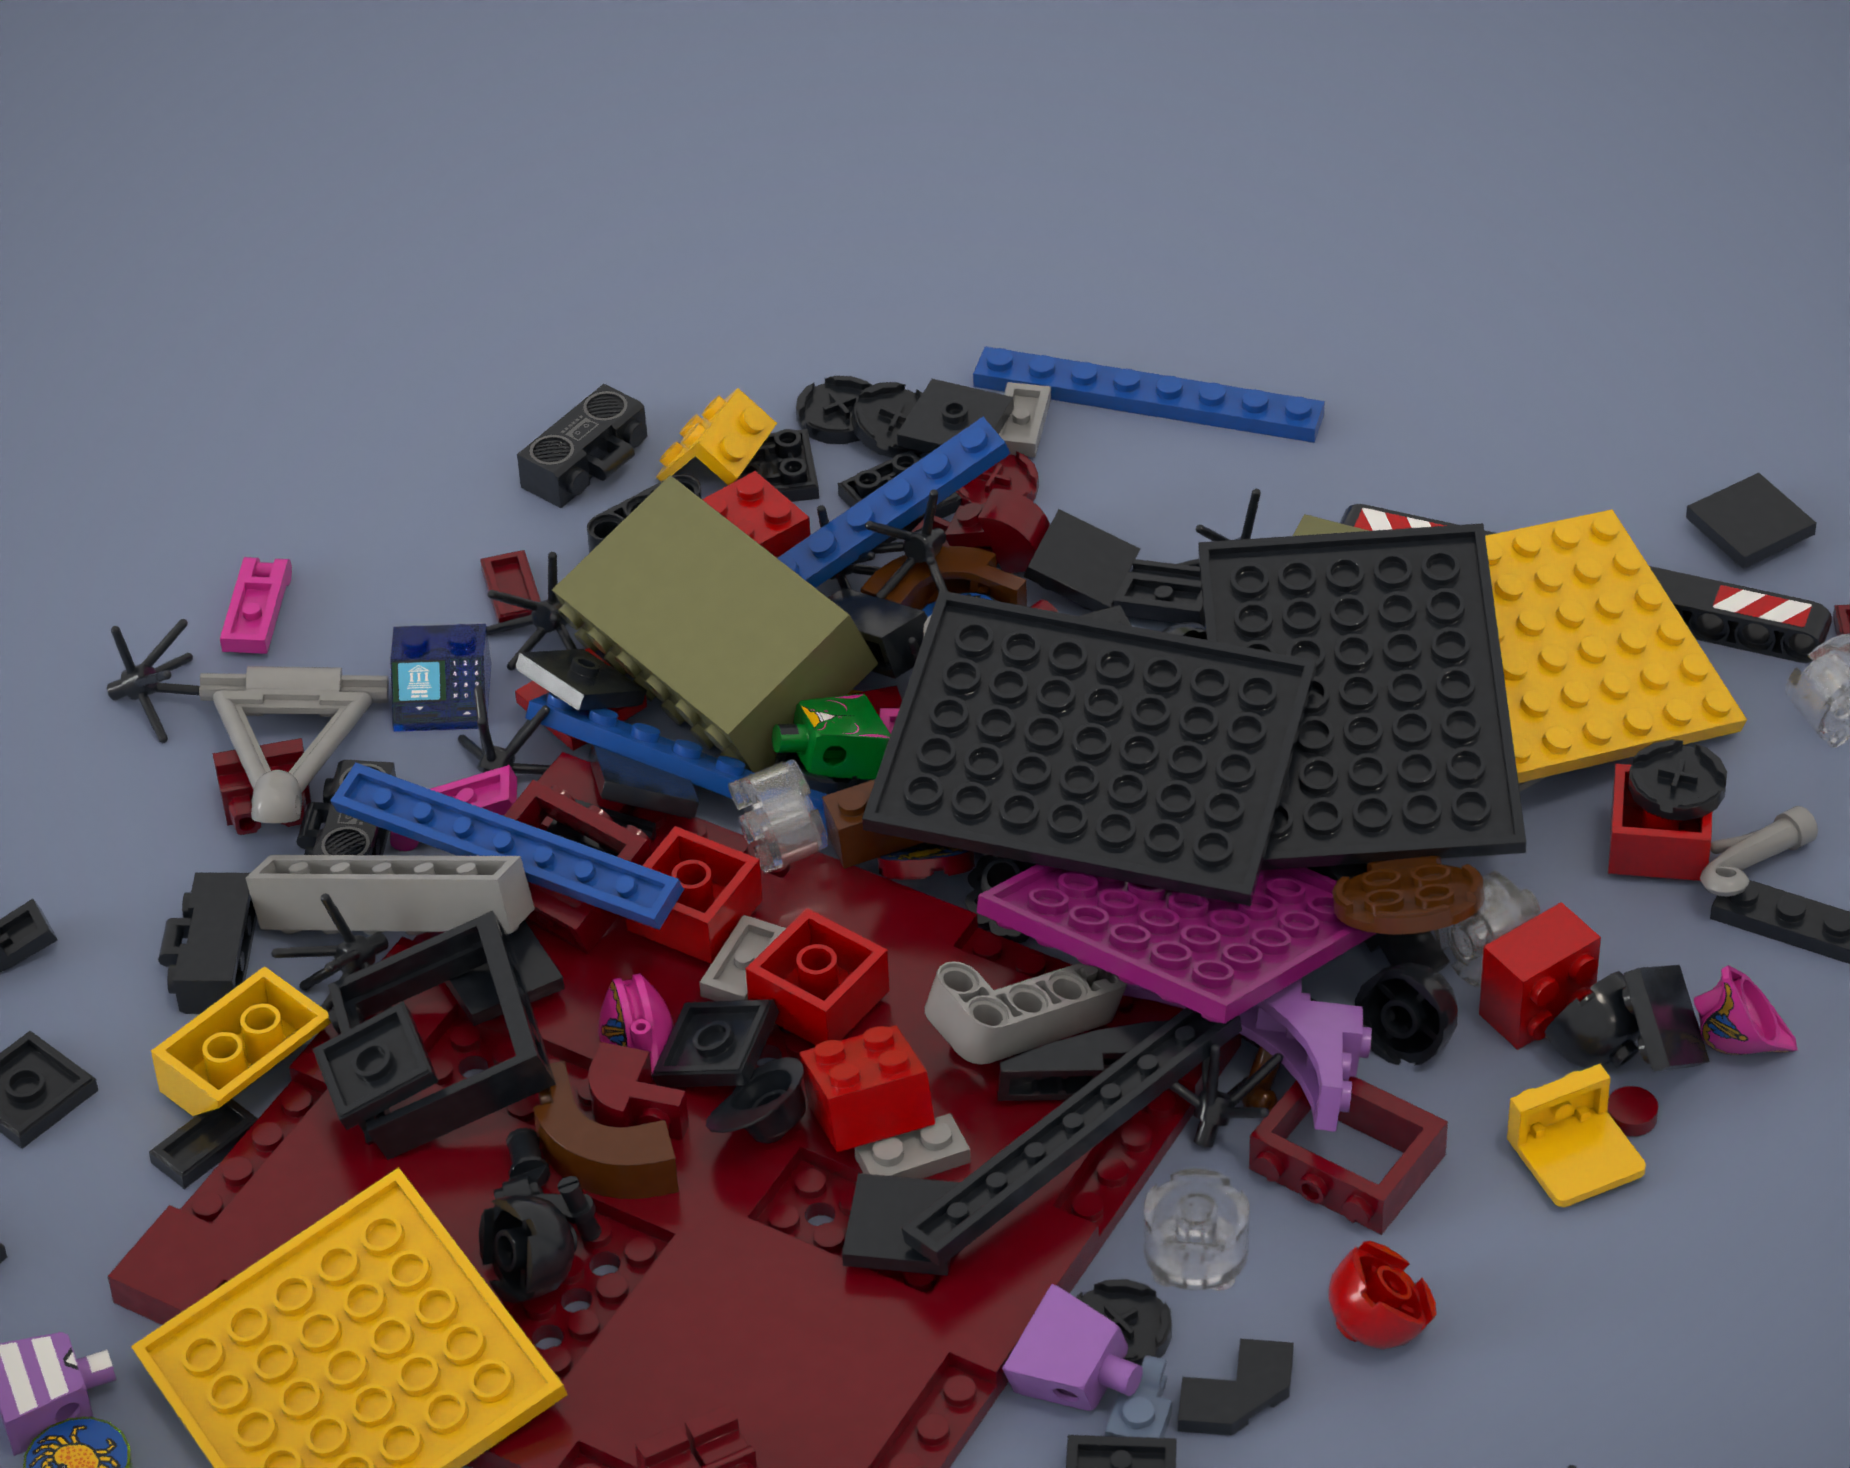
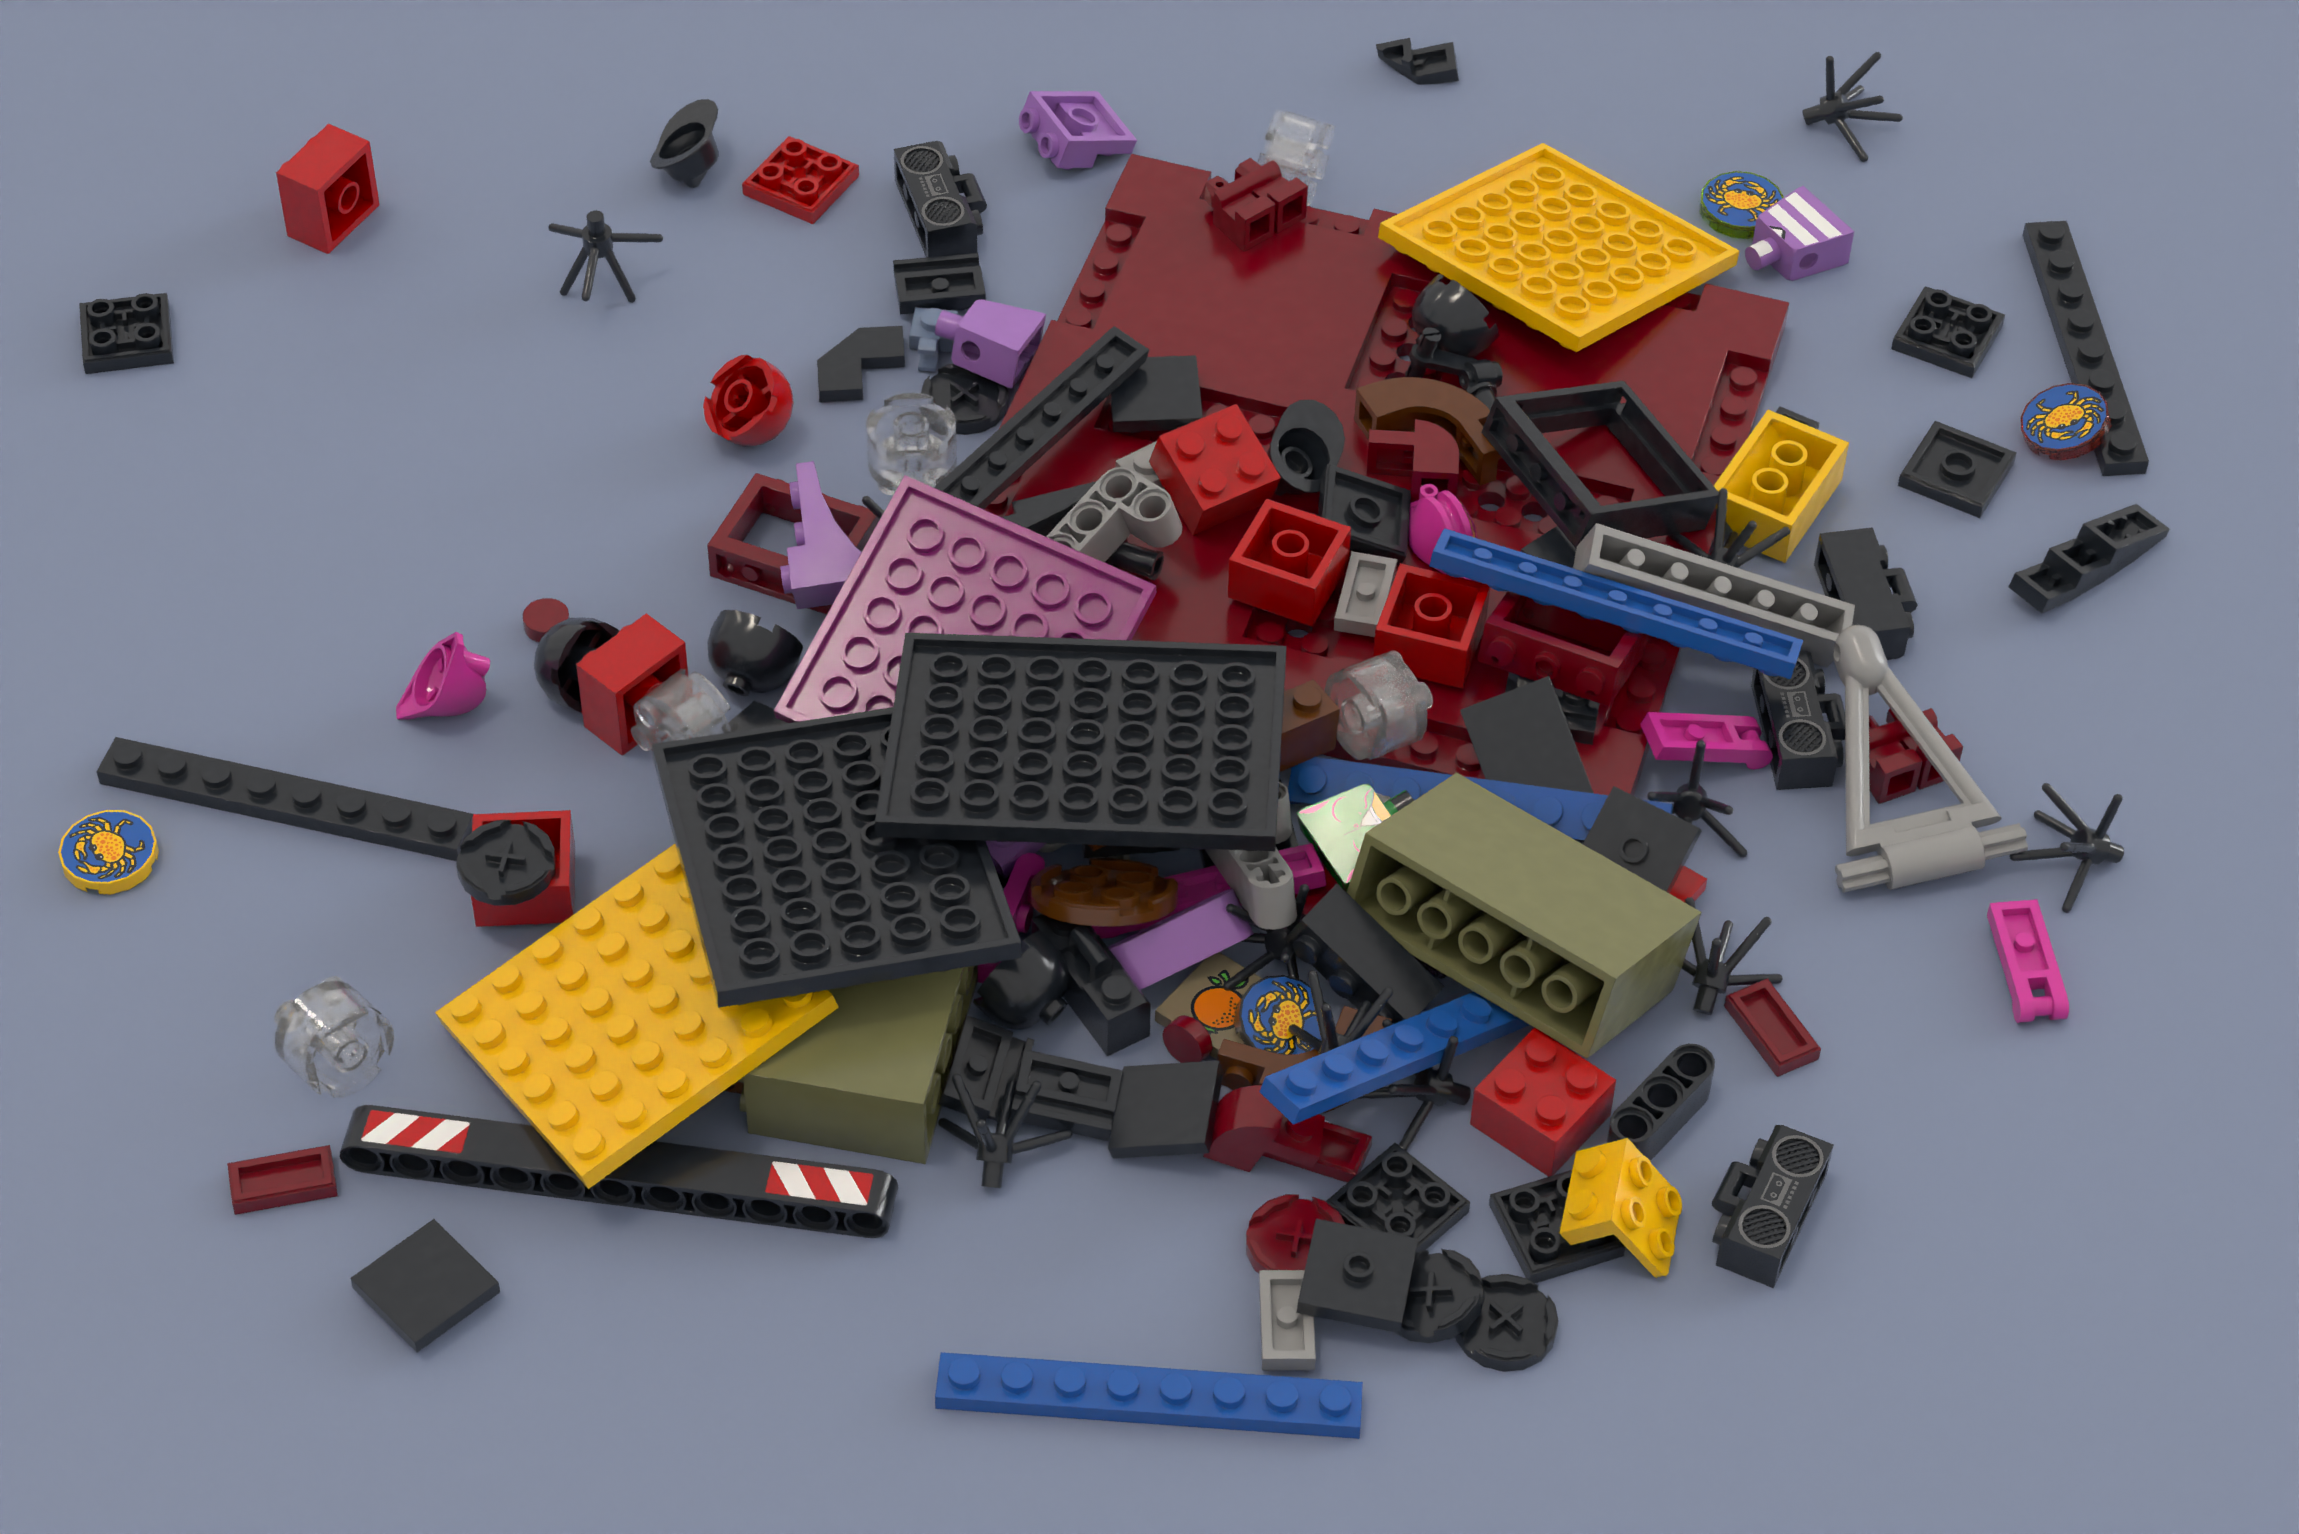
camera: 165 degrees right, 5 degrees up
black plate [312,1001,439,1130] -> none
clear blue slope [390,624,491,732] -> none
reddish brown tile [1333,856,1485,934] -> none
yellow bracket [1507,1064,1646,1207] -> none
black tile [1622,965,1710,1071] -> none
light grey plant [1700,806,1818,897] -> none

